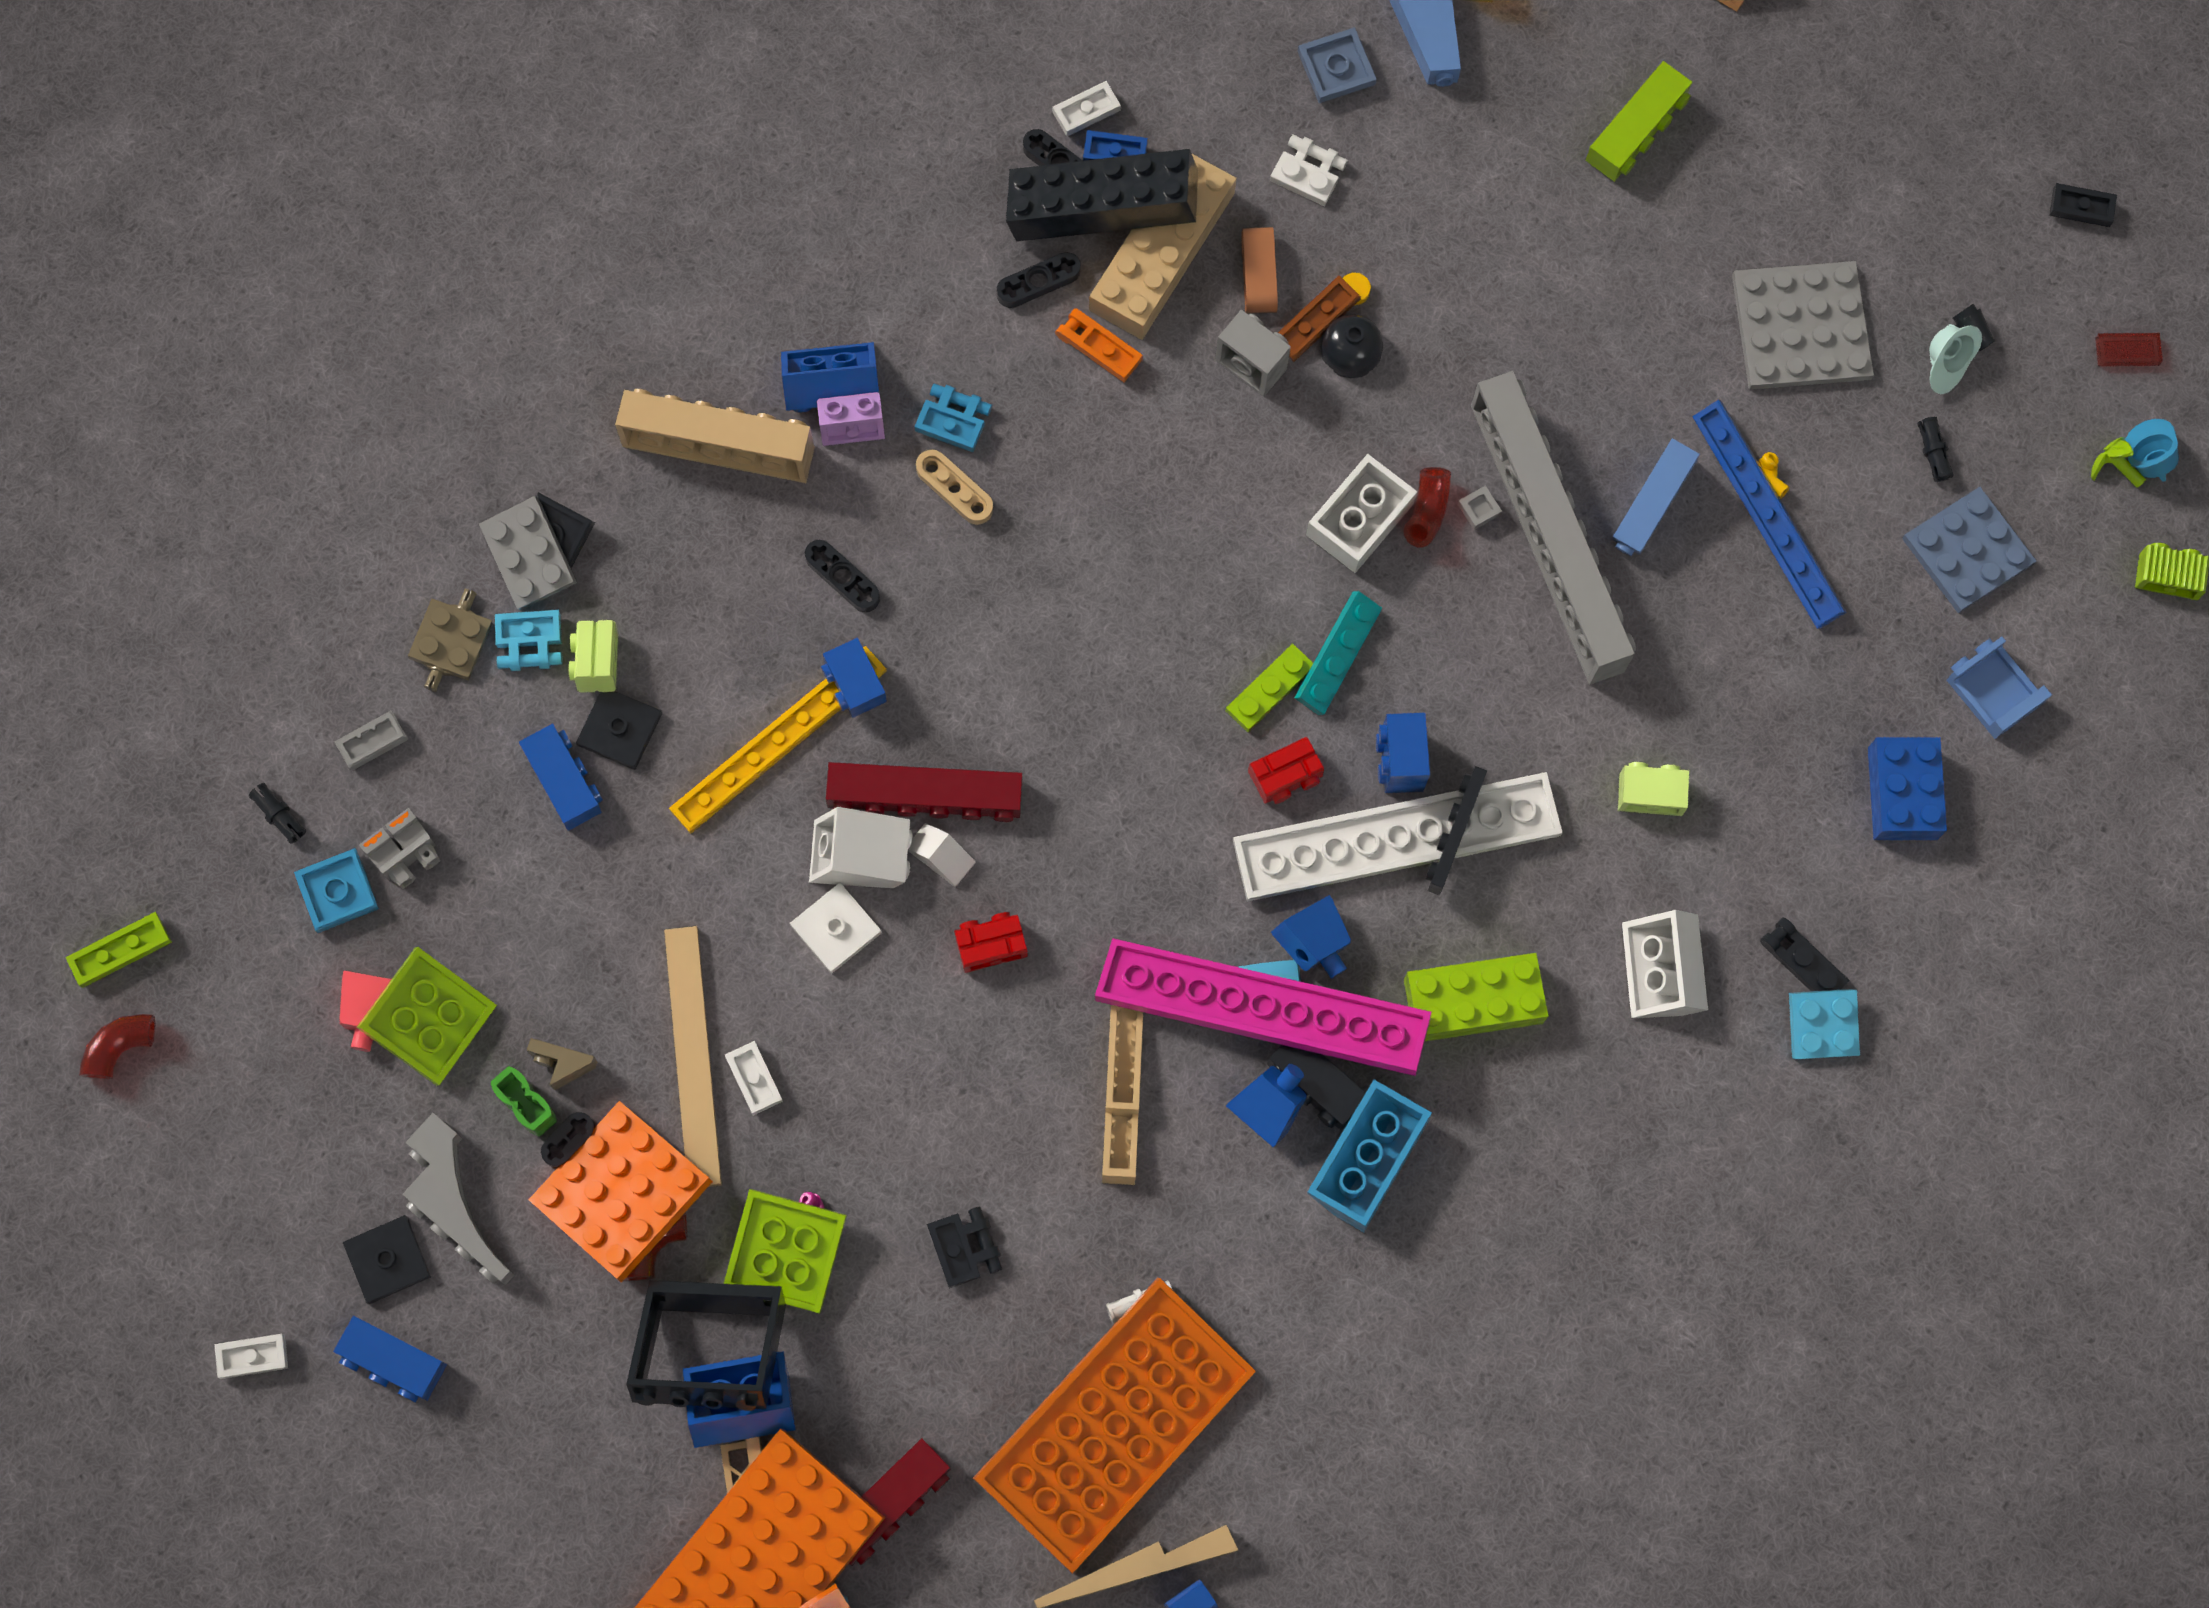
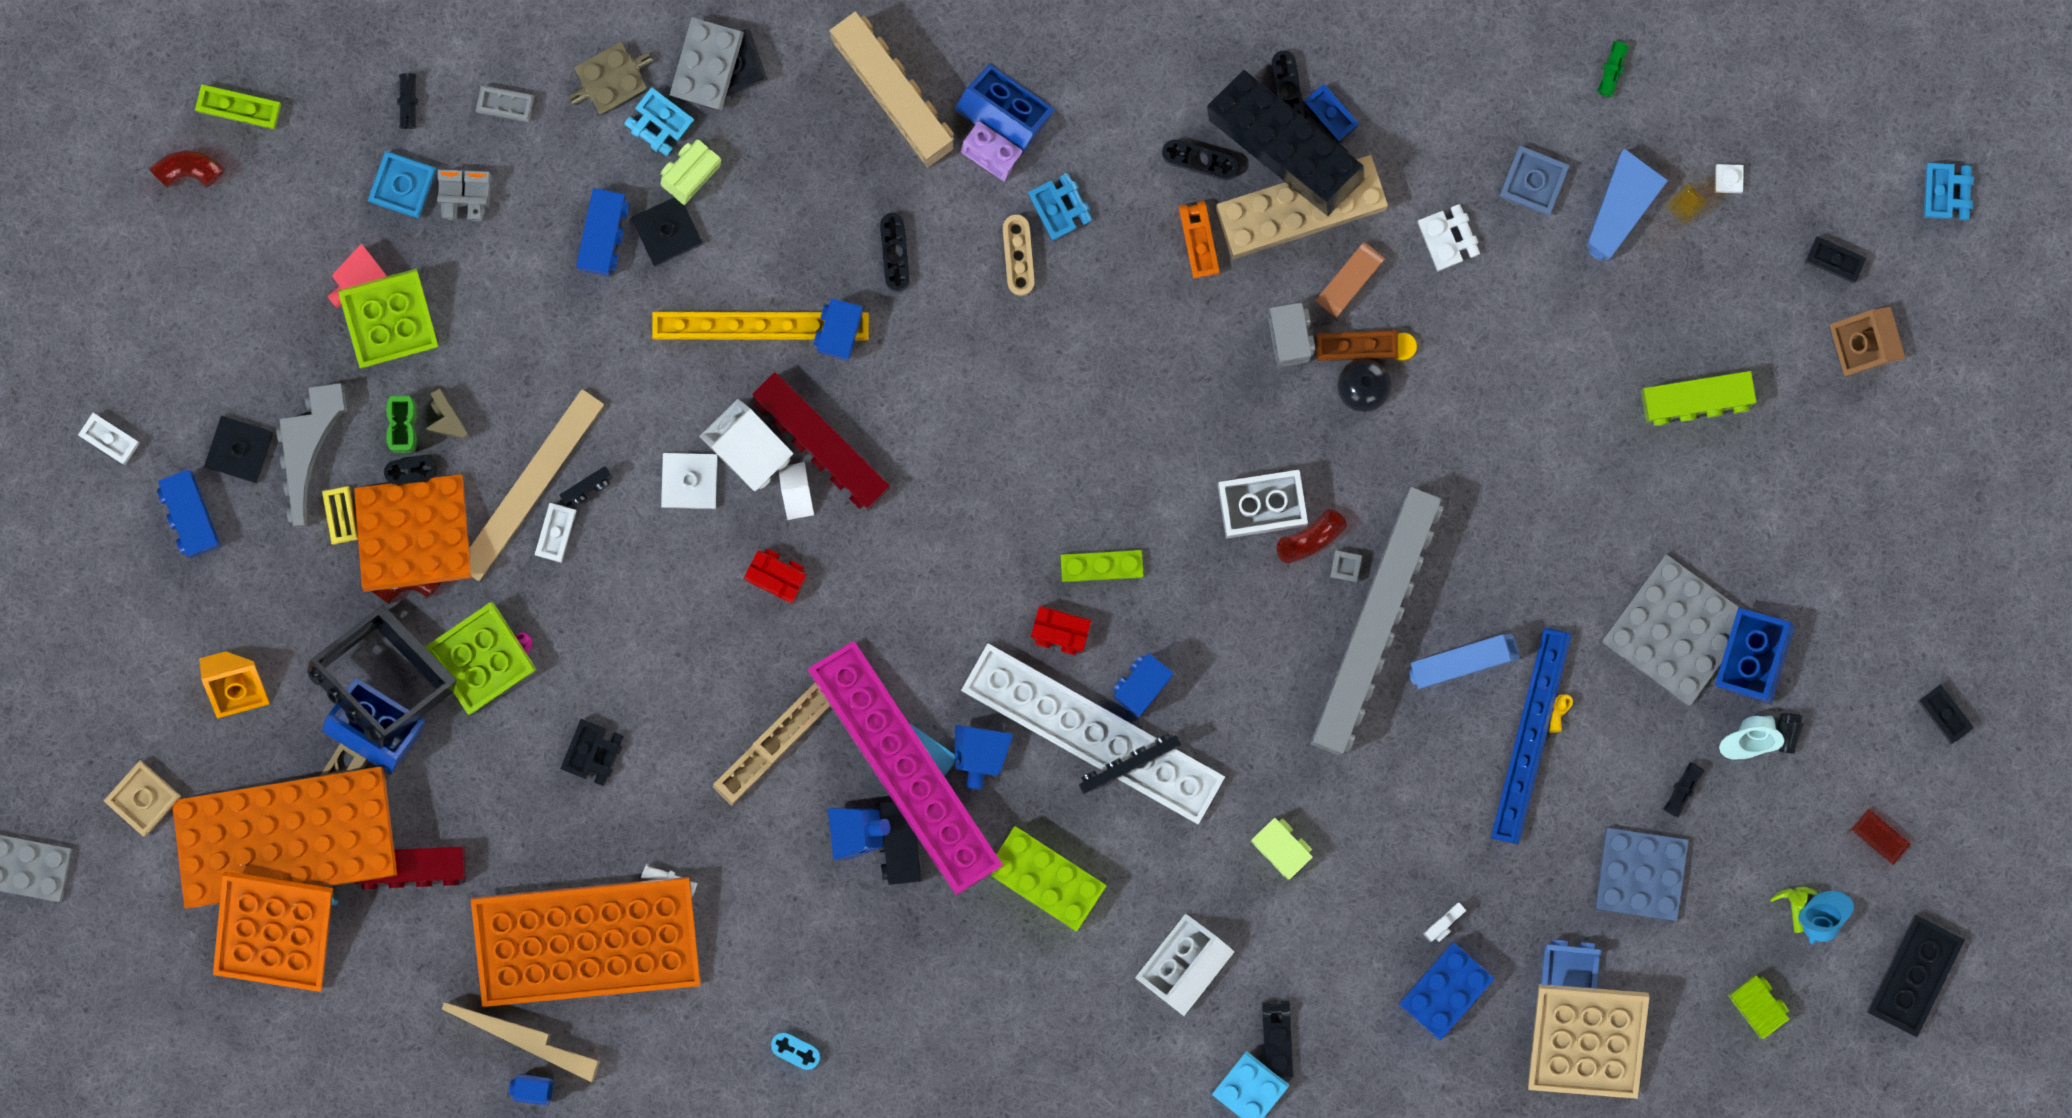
camera: 45 degrees right, 10 degrees up
white plate [1052,81,1121,137] -> none
teal plate [1294,591,1382,715] -> none
dark azure slope [1307,1080,1432,1233] -> none
none -> light orange slope [199,651,270,719]
none -> light yellow tile [322,486,358,545]
none -> black plate [559,466,613,507]
none -> medium azure beam [771,1033,820,1070]
none -> white plate [1423,903,1466,942]
none -> tan plate [1528,984,1649,1099]
none -> blue slope [1715,608,1795,705]

